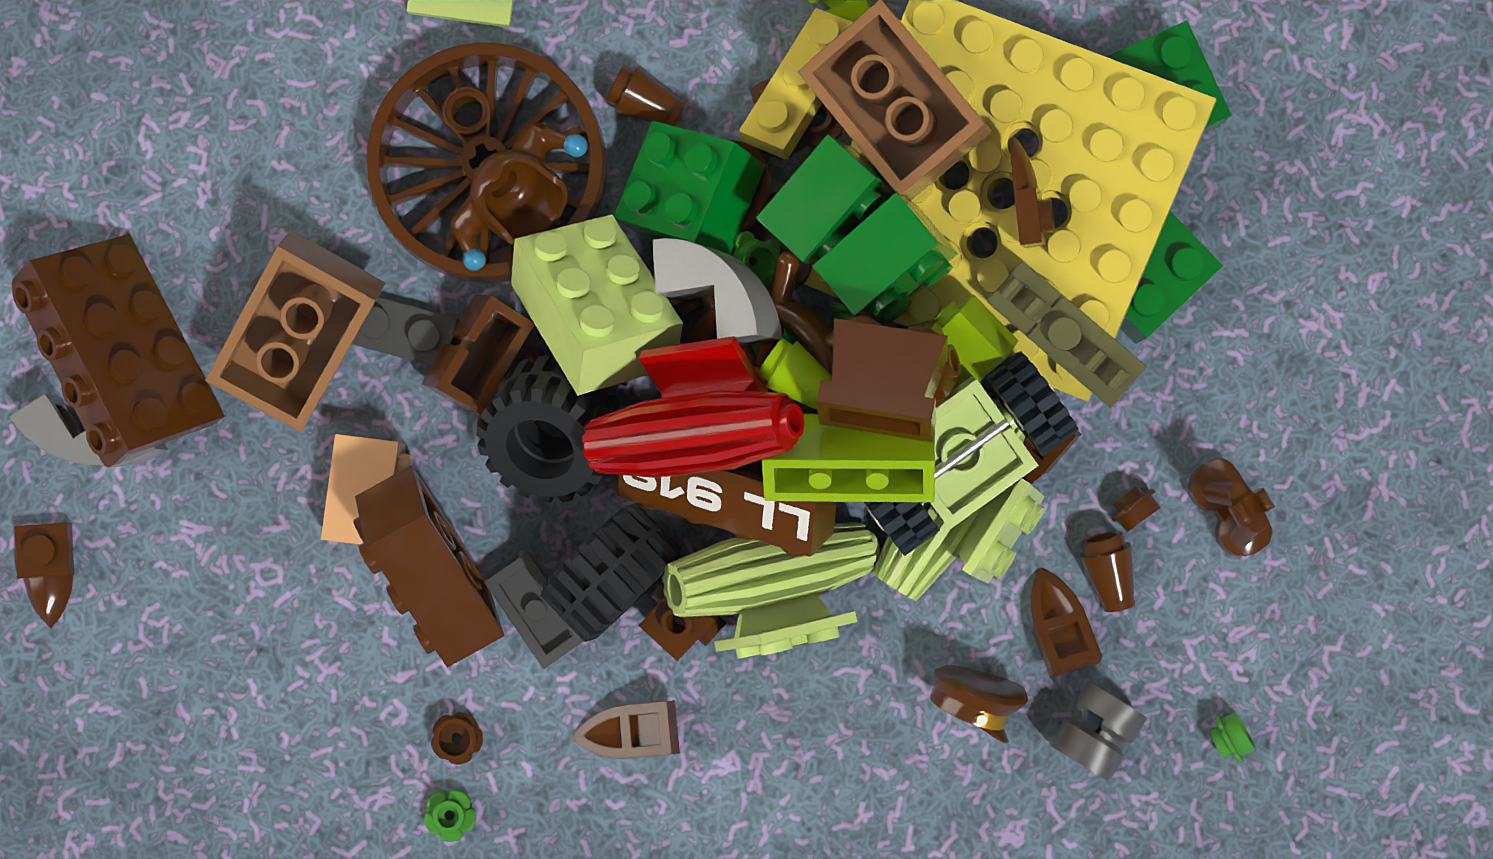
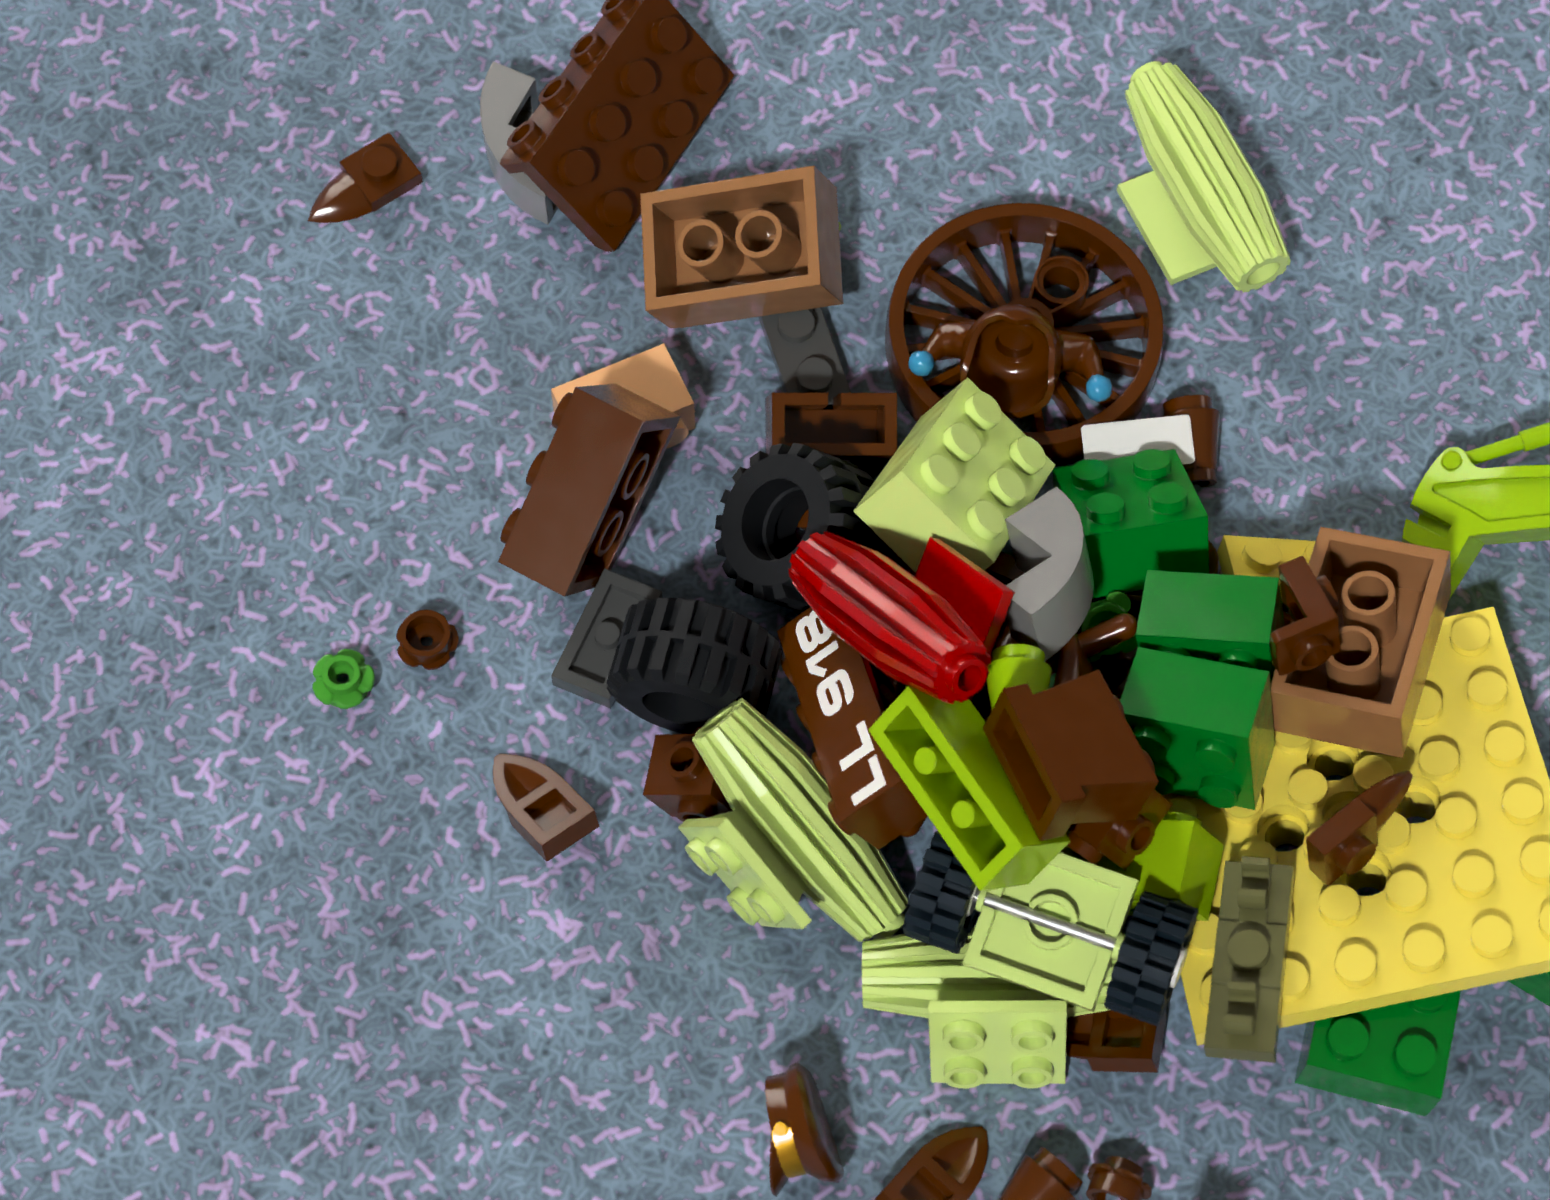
camera: 60 degrees right, 20 degrees down
none -> white sticker [1081,414,1195,464]
none -> reddish brown bracket [1270,556,1341,676]

